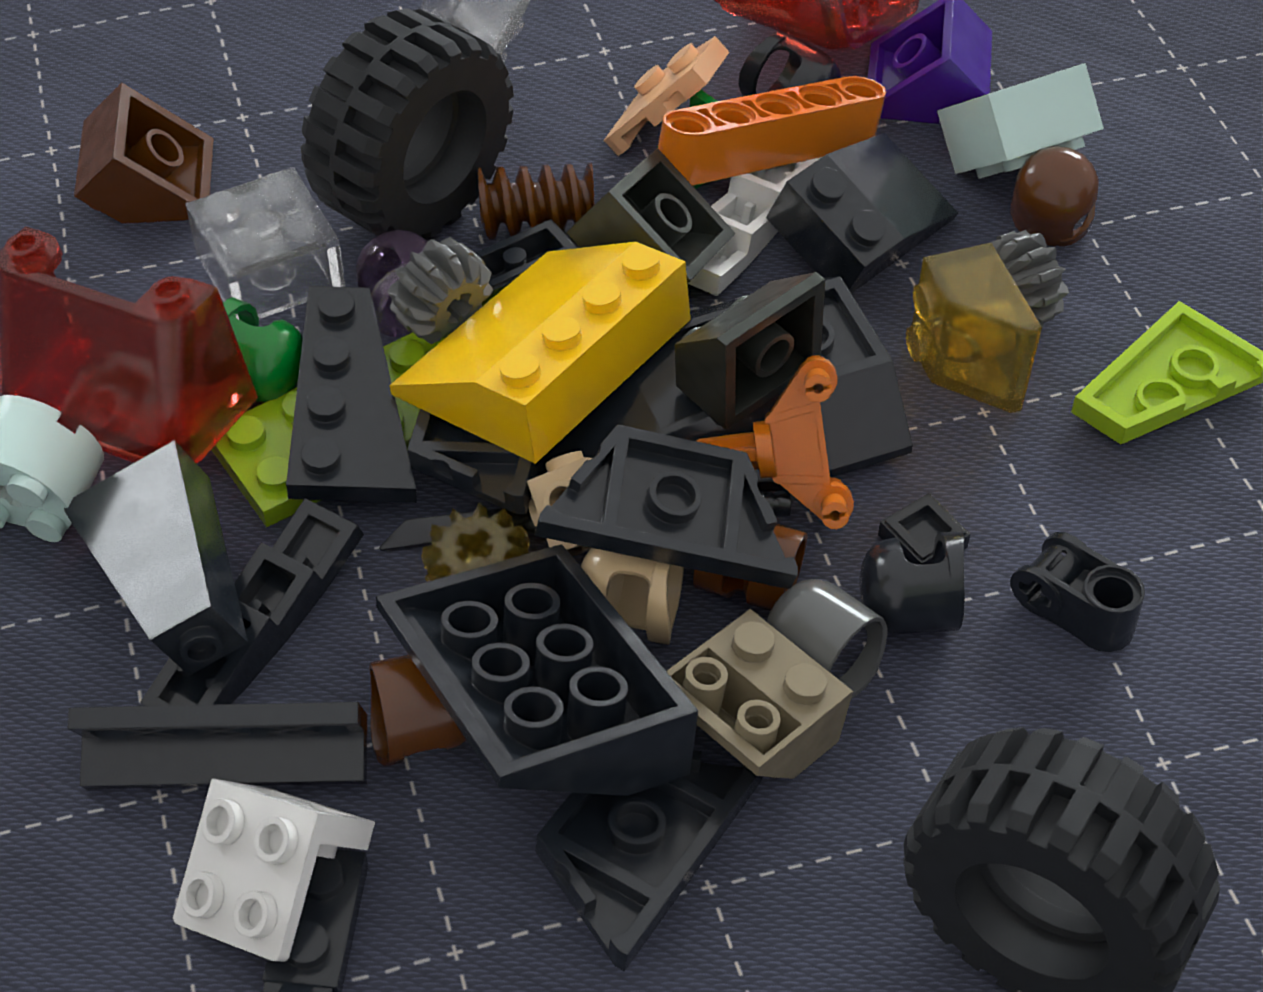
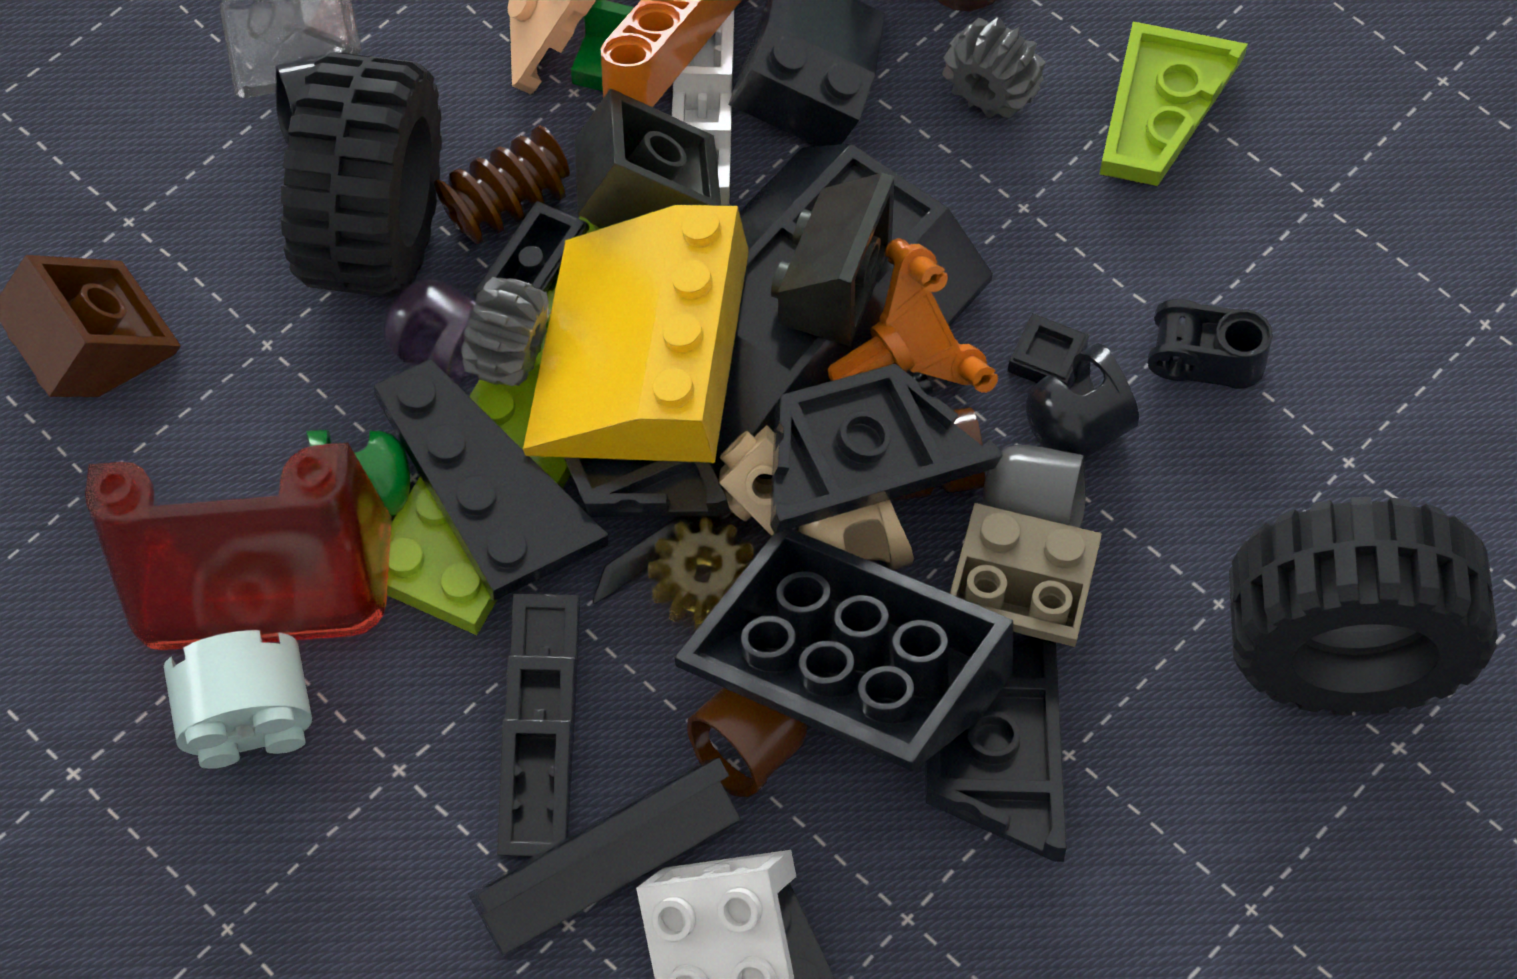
camera: 30 degrees left, 10 degrees up
slope [64,440,248,675] -> none
clear brick [185,167,346,320] -> none
clear yellow slope [906,243,1042,413] -> none

